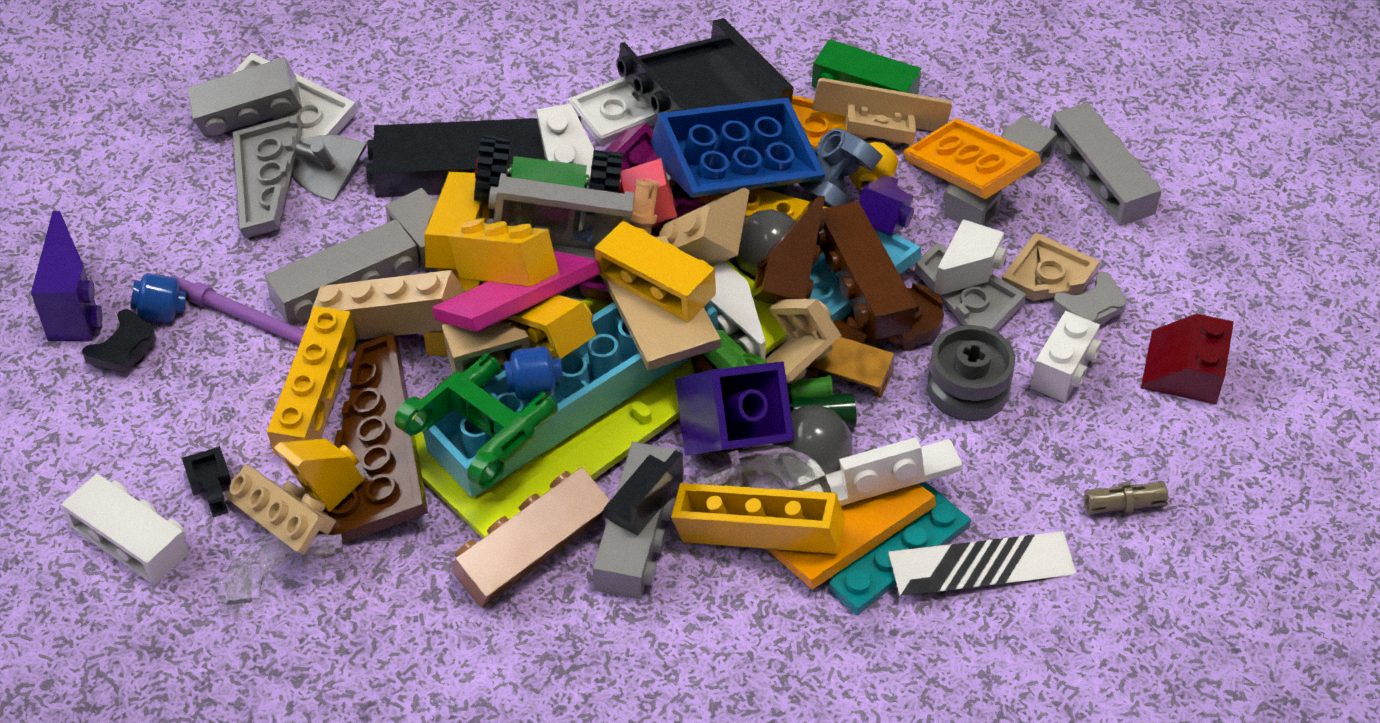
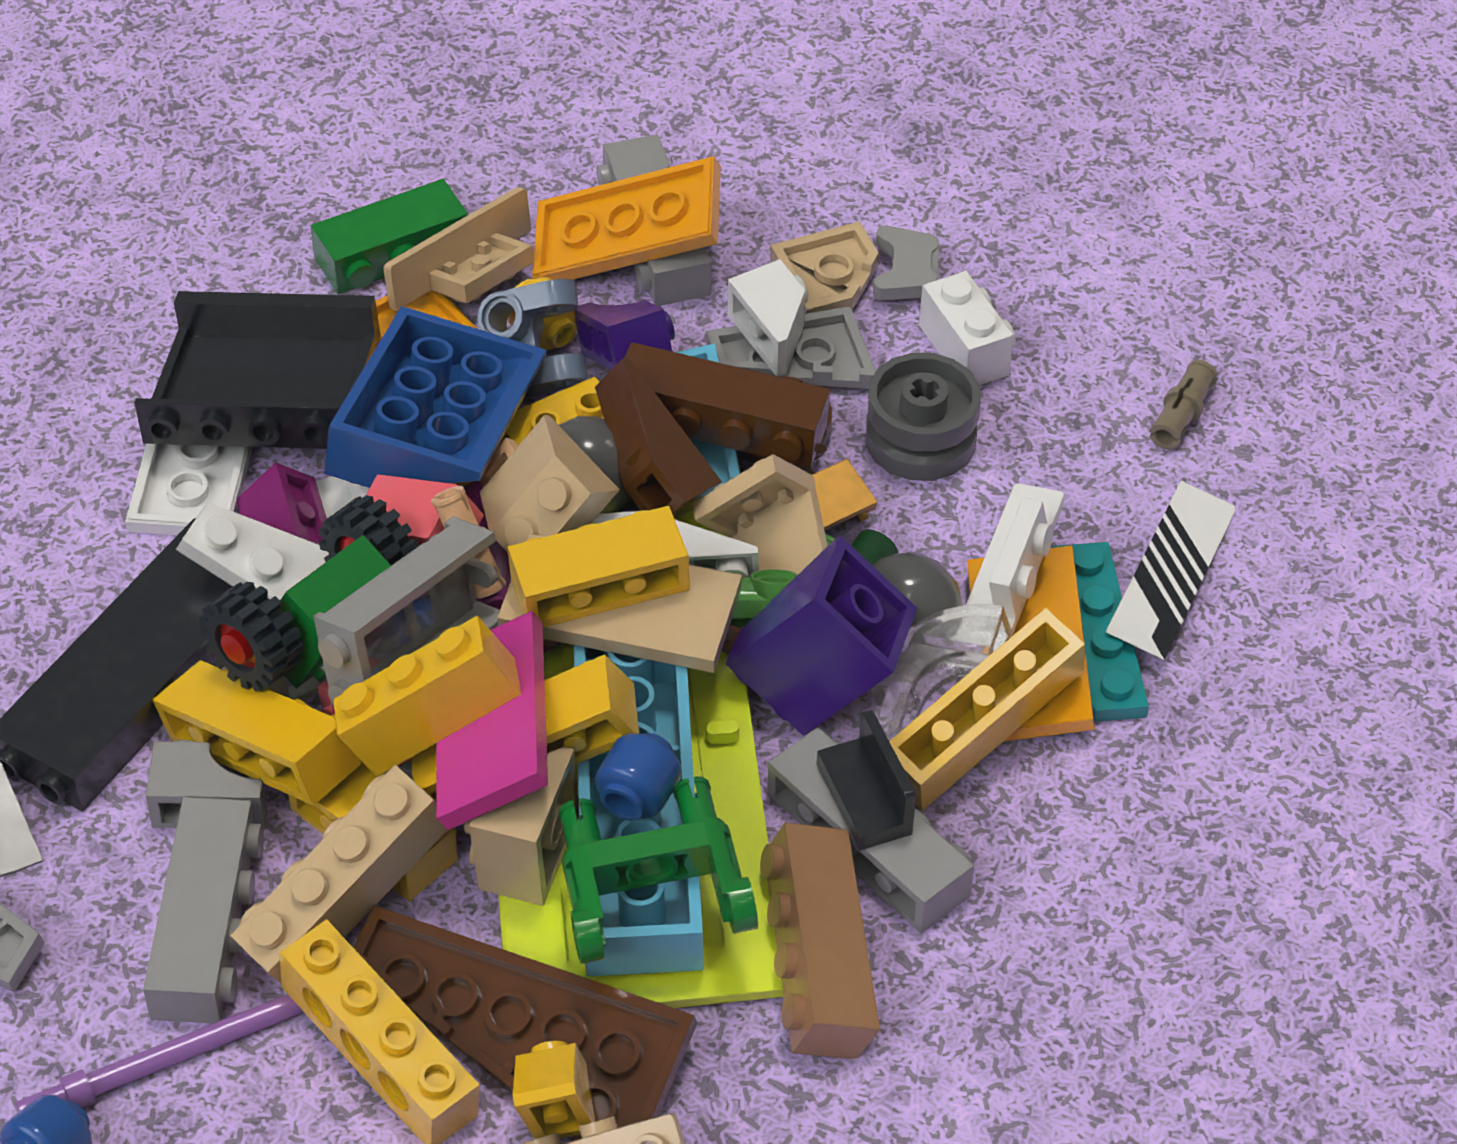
camera: 55 degrees left, 0 degrees up
light grey brick [1049,102,1161,226] -> none
dark red slope [1141,313,1234,404] -> none

